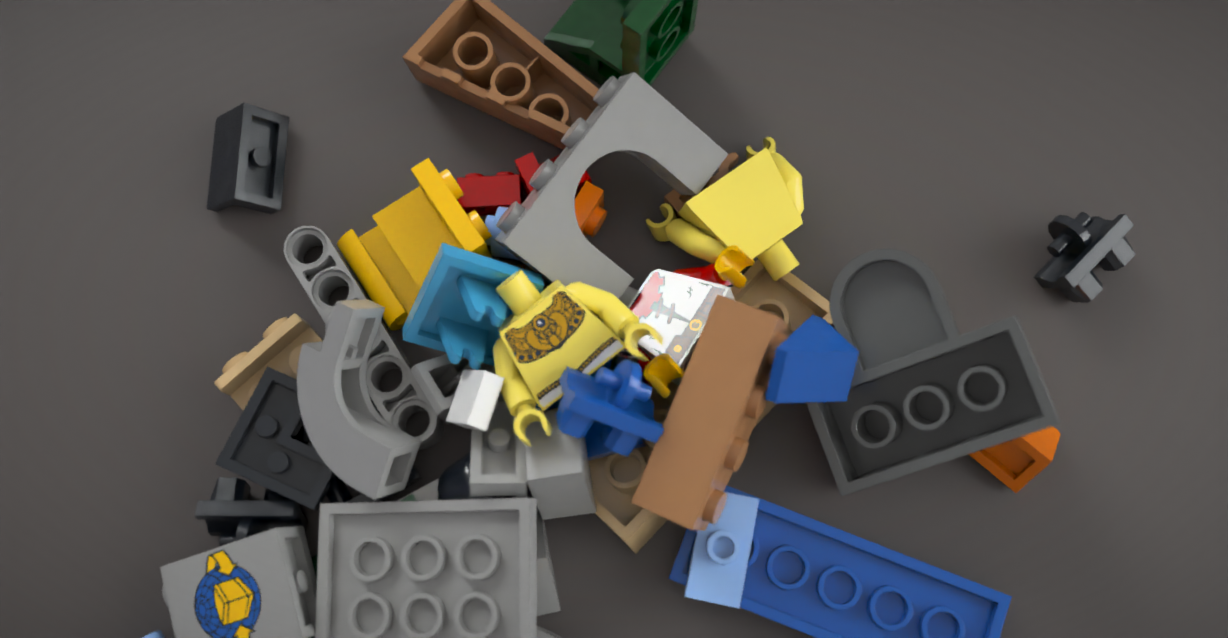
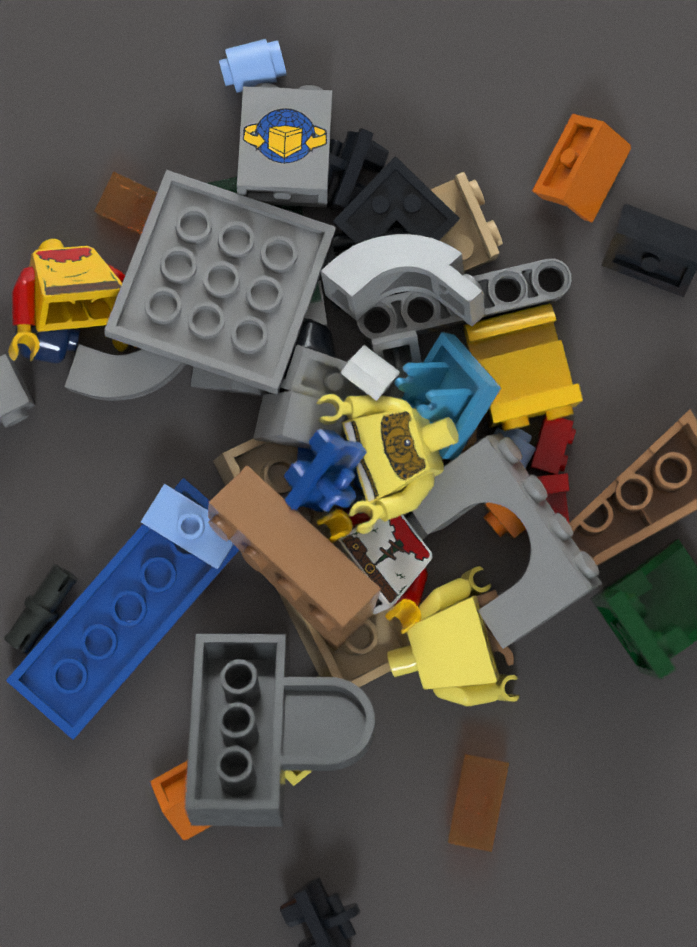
camera: 105 degrees right, 10 degrees up
blue slope [765,315,859,403] -> none
none -> clear orange plate [447,753,509,852]
none -> orange panel [532,113,631,222]

